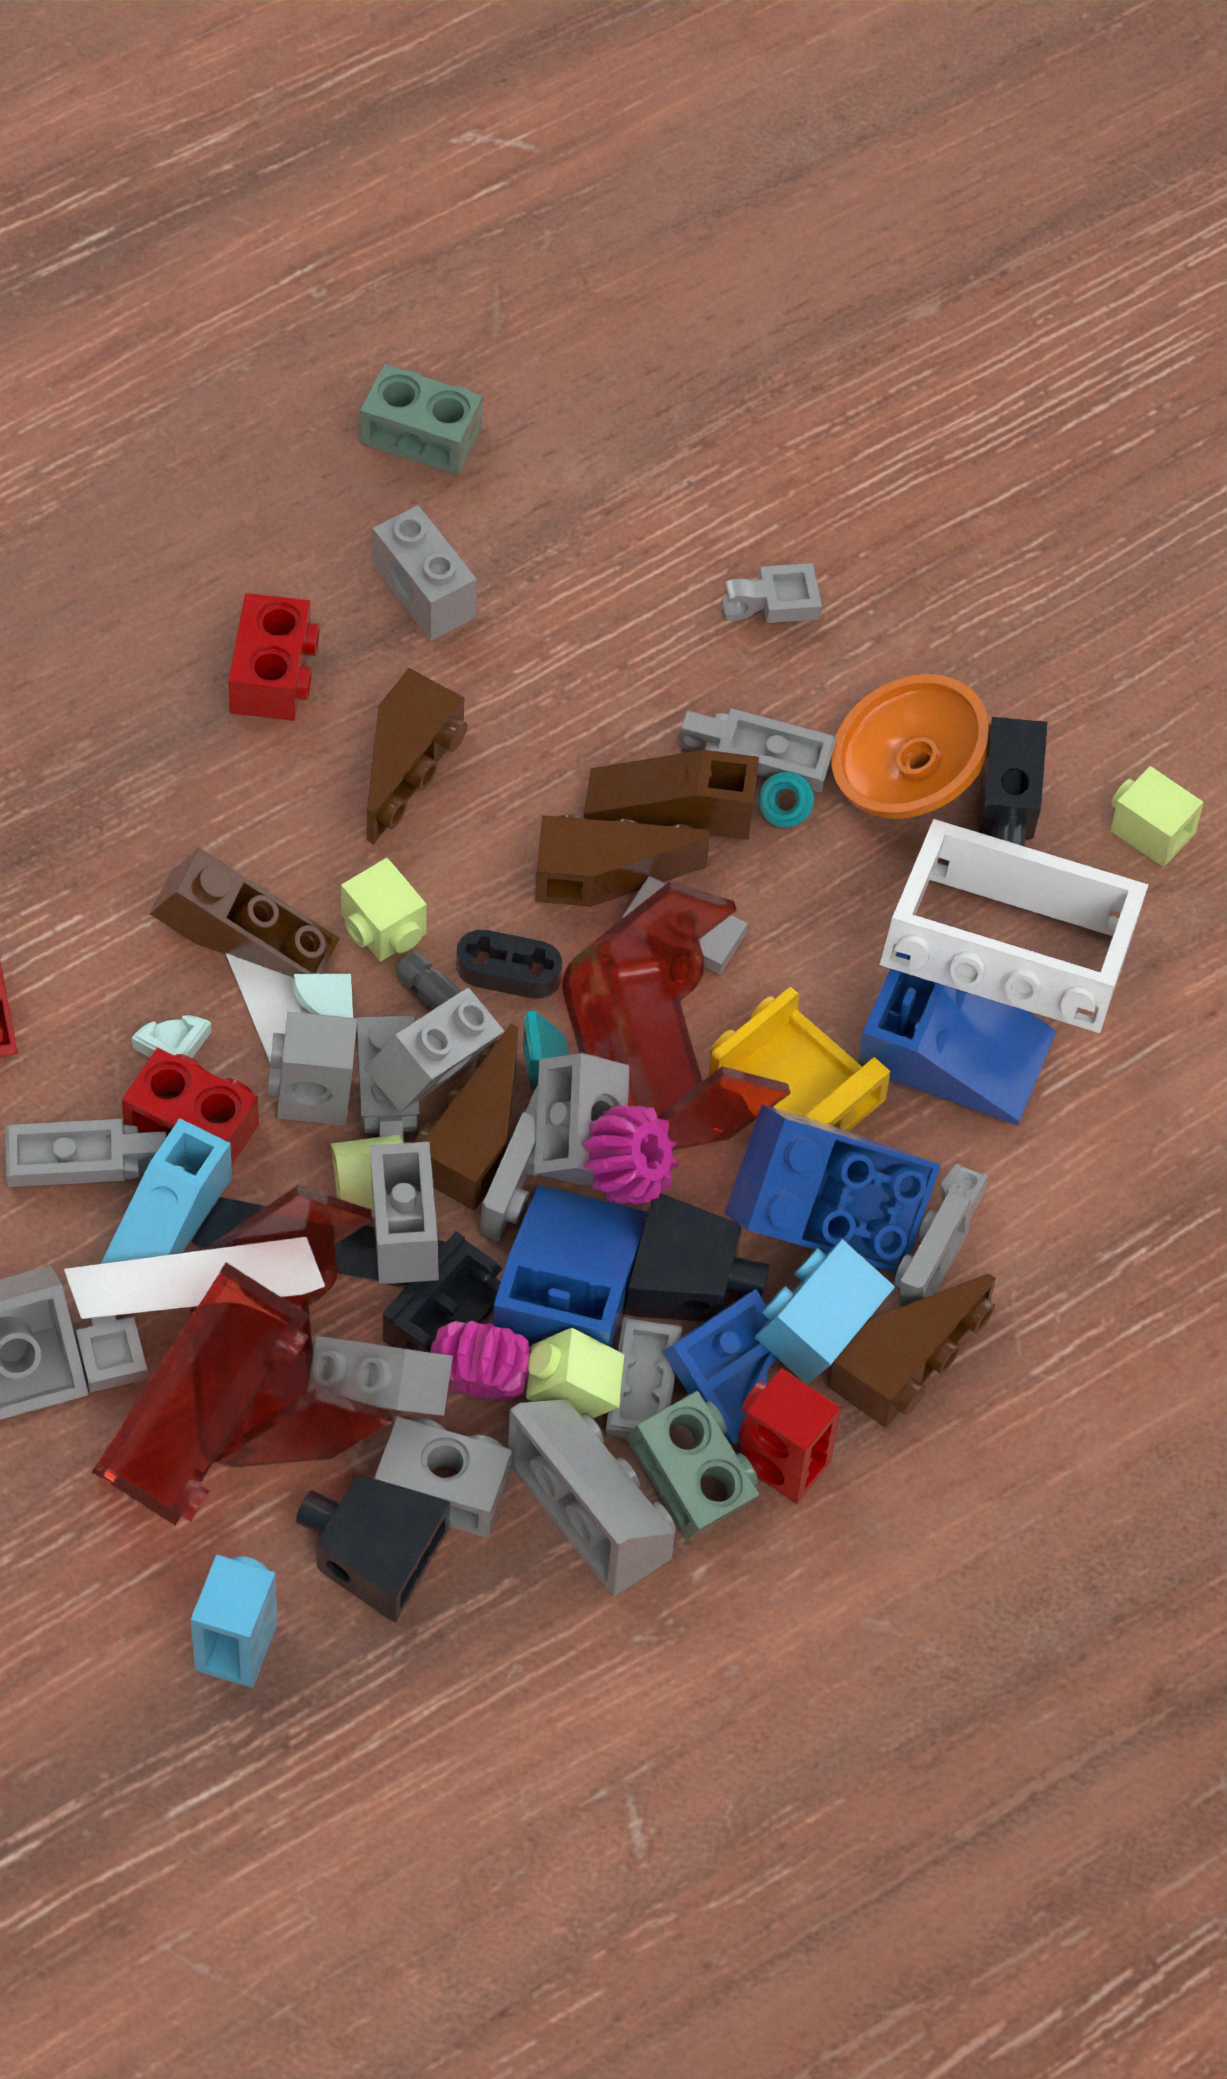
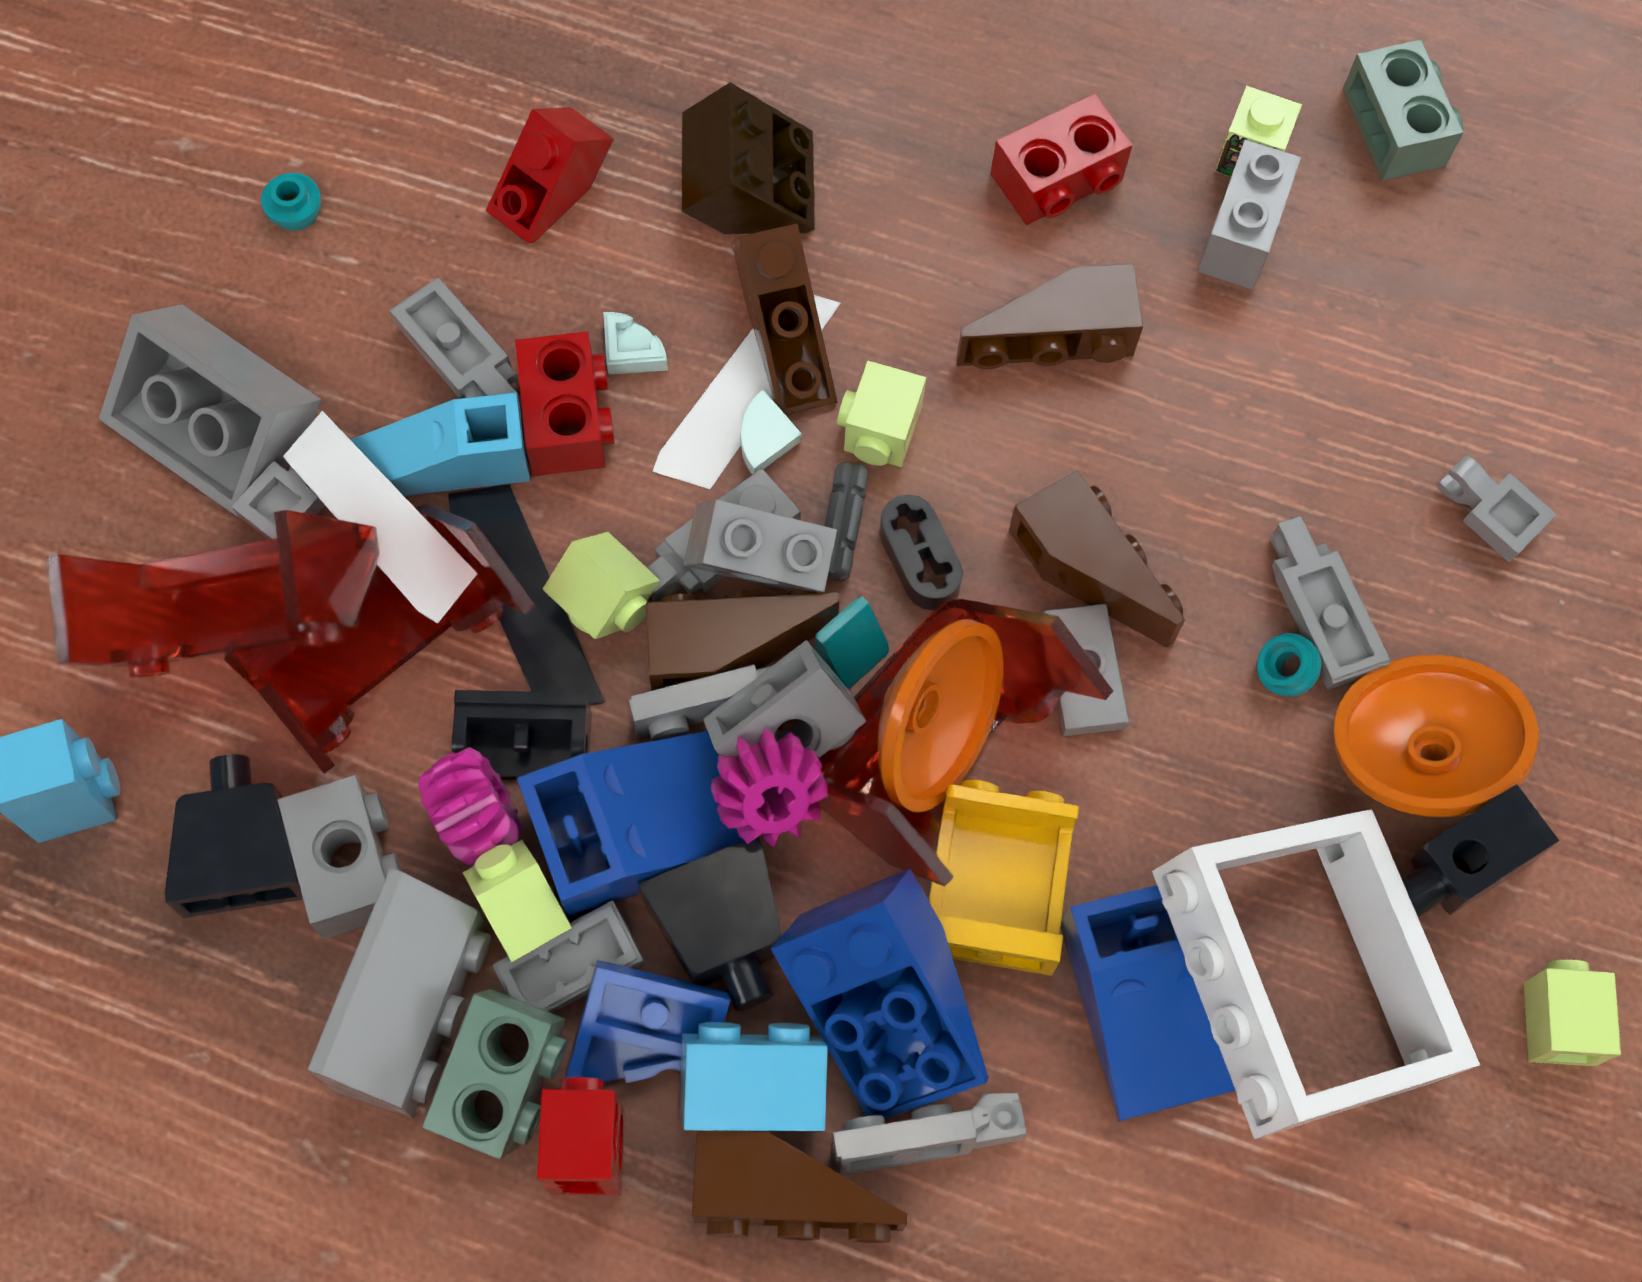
camera: 55 degrees right, 10 degrees up
light grey brick [268,1011,357,1125] -> none
light grey brick [307,1336,453,1416] -> none
light grey brick [370,1142,439,1284] -> none
reddish brown slope [583,750,759,840] -> none
none -> dark brown slope [682,82,815,234]
none -> orange dish [878,619,1004,812]
none -> yellowish green brick [1215,86,1302,177]

